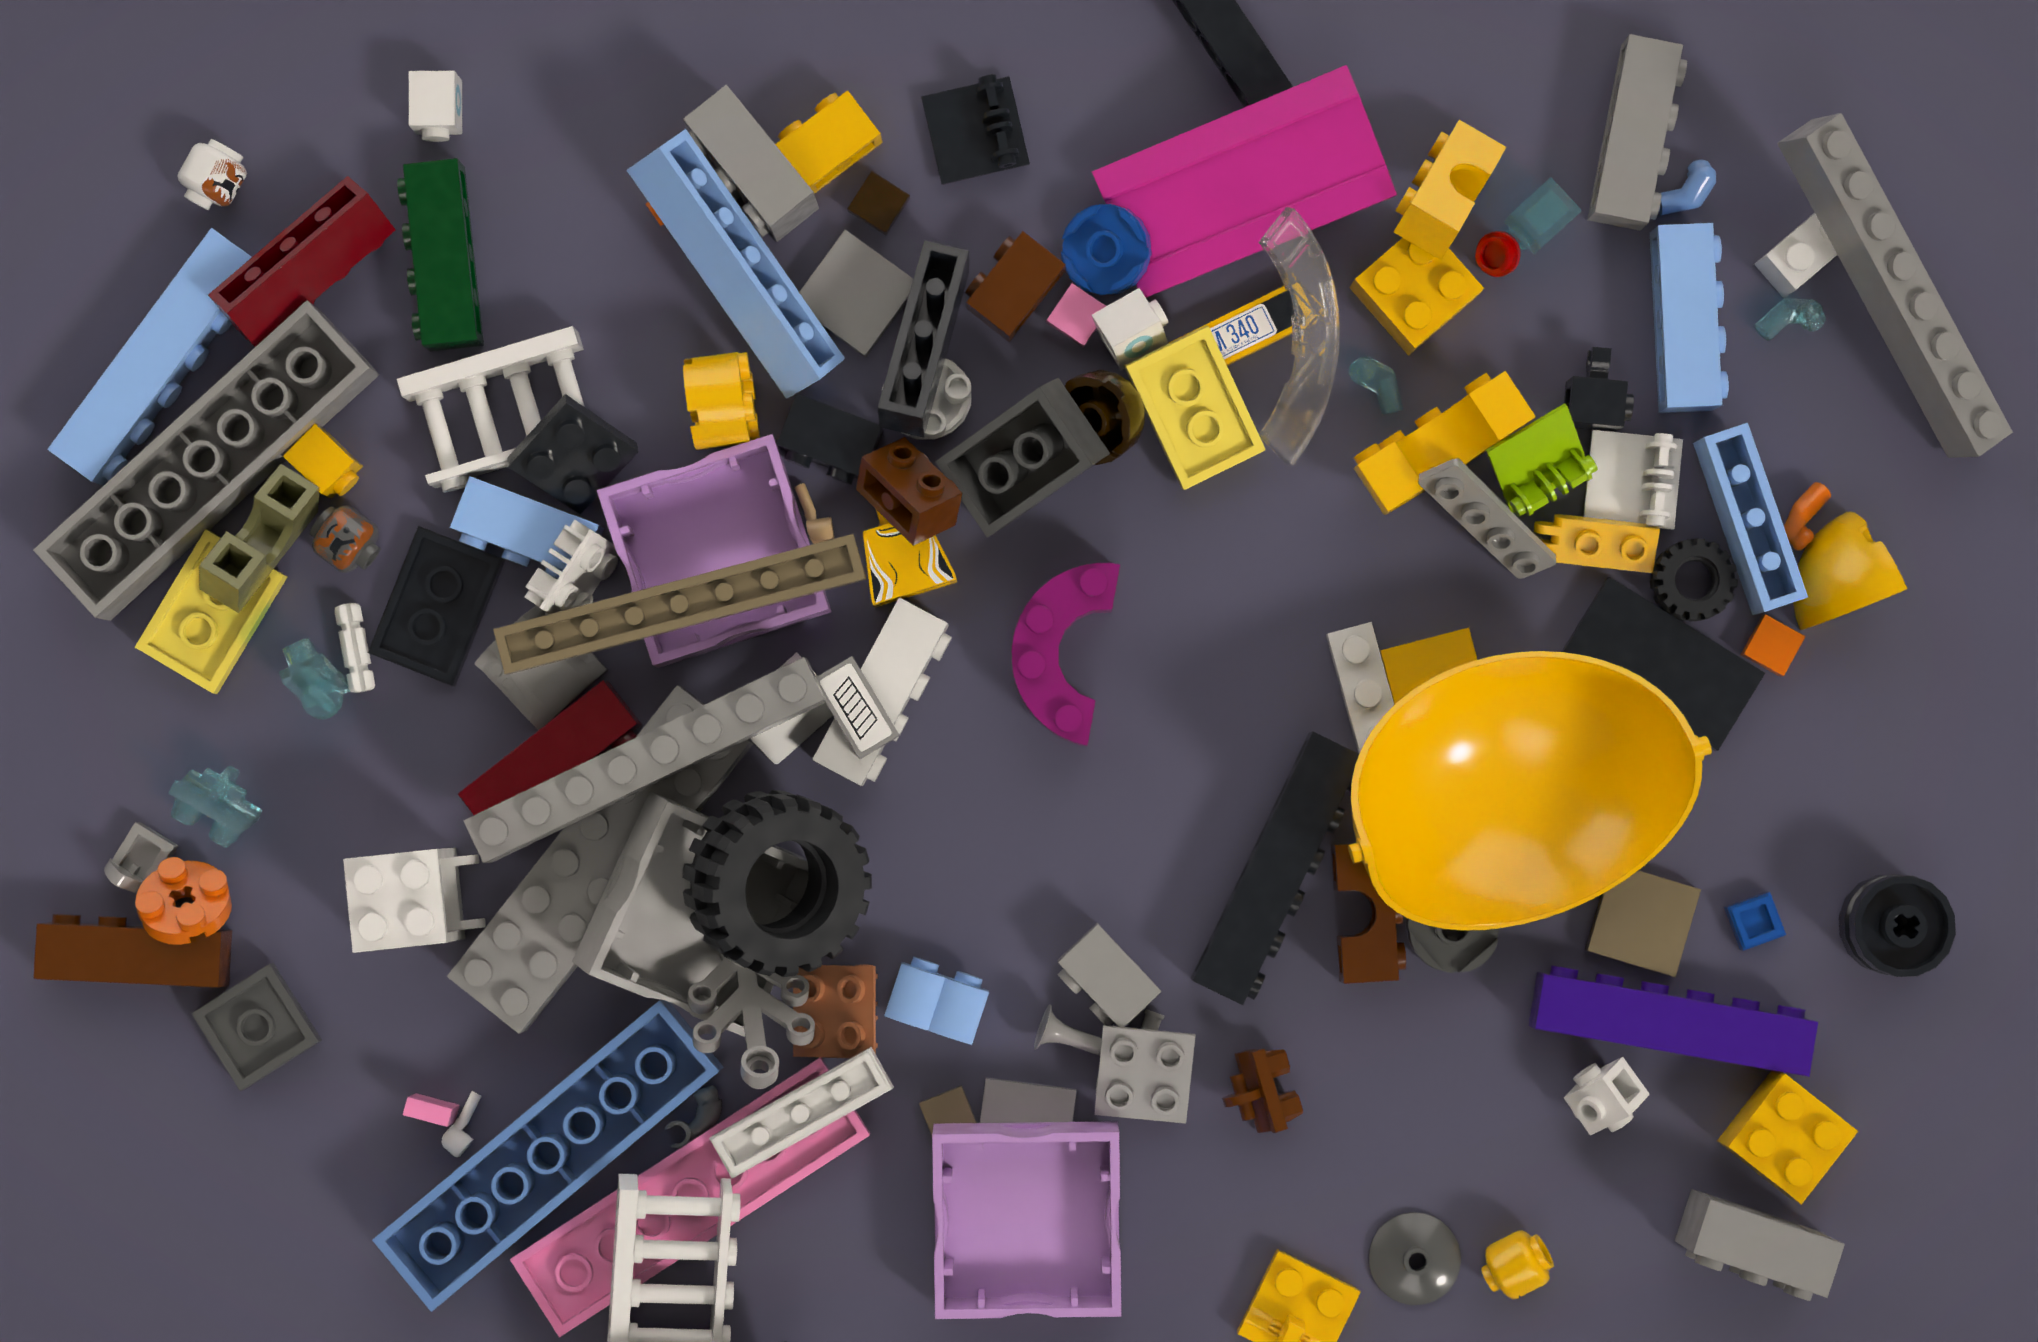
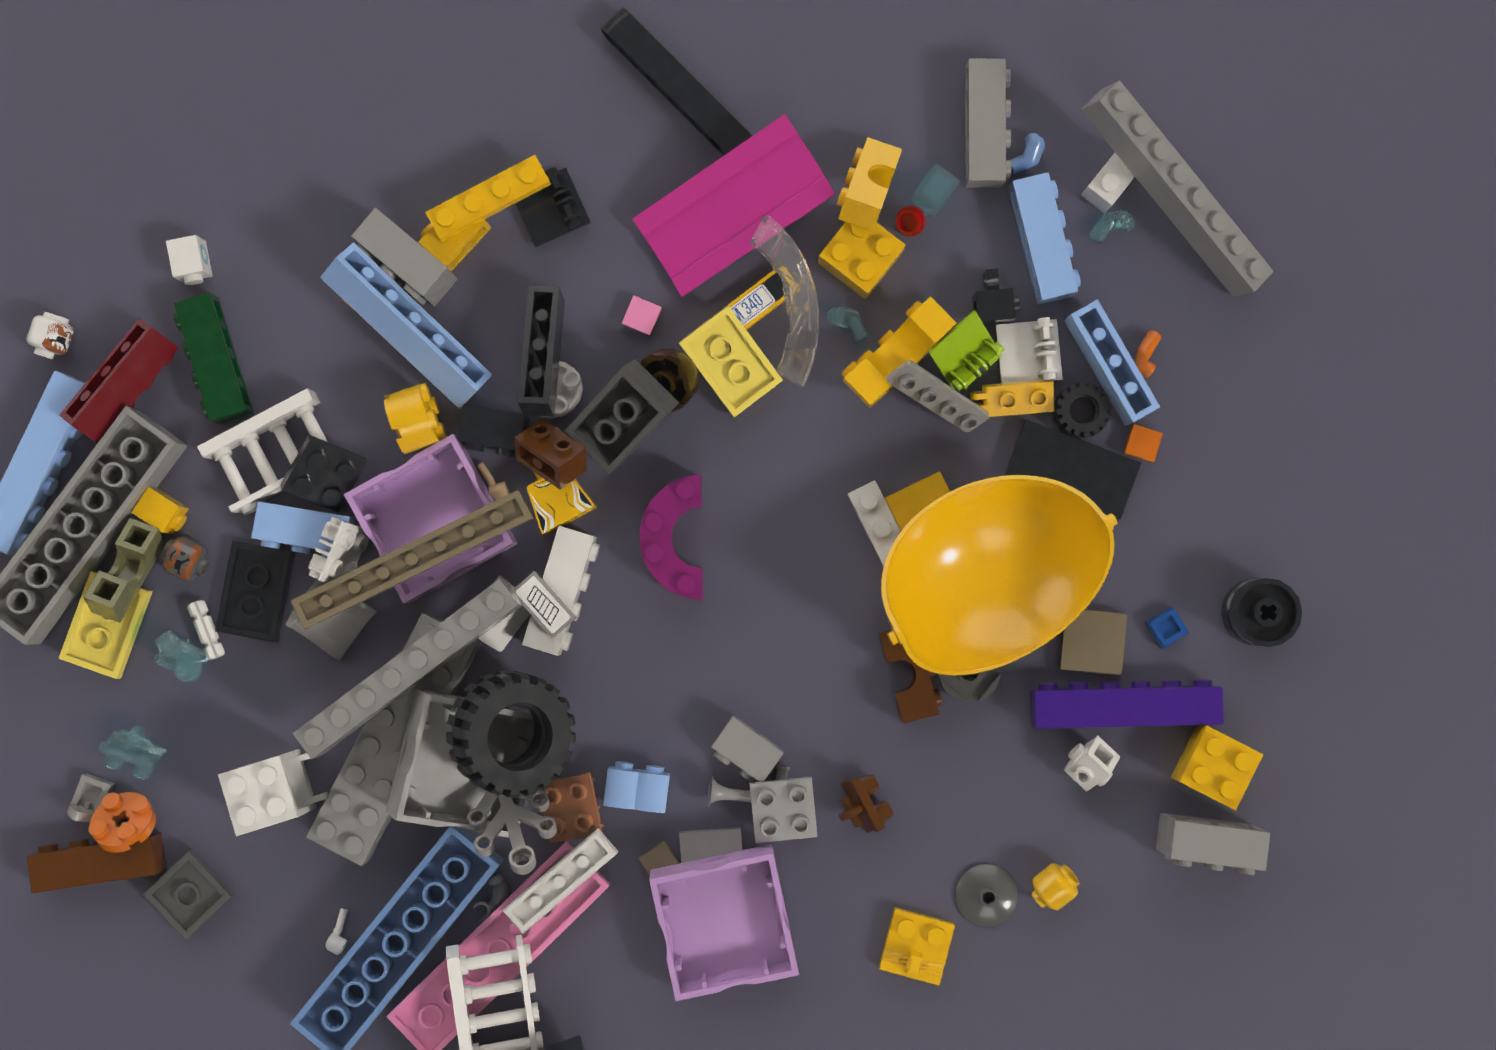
camera: 10 degrees left, 0 degrees up
bright pink tile [403,1093,460,1127] -> none
dark red brick [458,680,642,815] -> none
light grey tile [799,230,913,358] -> none
dark brown tile [847,171,910,235] -> none
reddish brown brick [965,231,1066,342] -> none
blue tile [1061,204,1152,295] -> none
white brick [1092,288,1169,370] -> none
black brick [1191,731,1359,1005] -> none
yellow brick [1793,511,1907,630] -> none
none -> yellow plate [425,155,551,242]

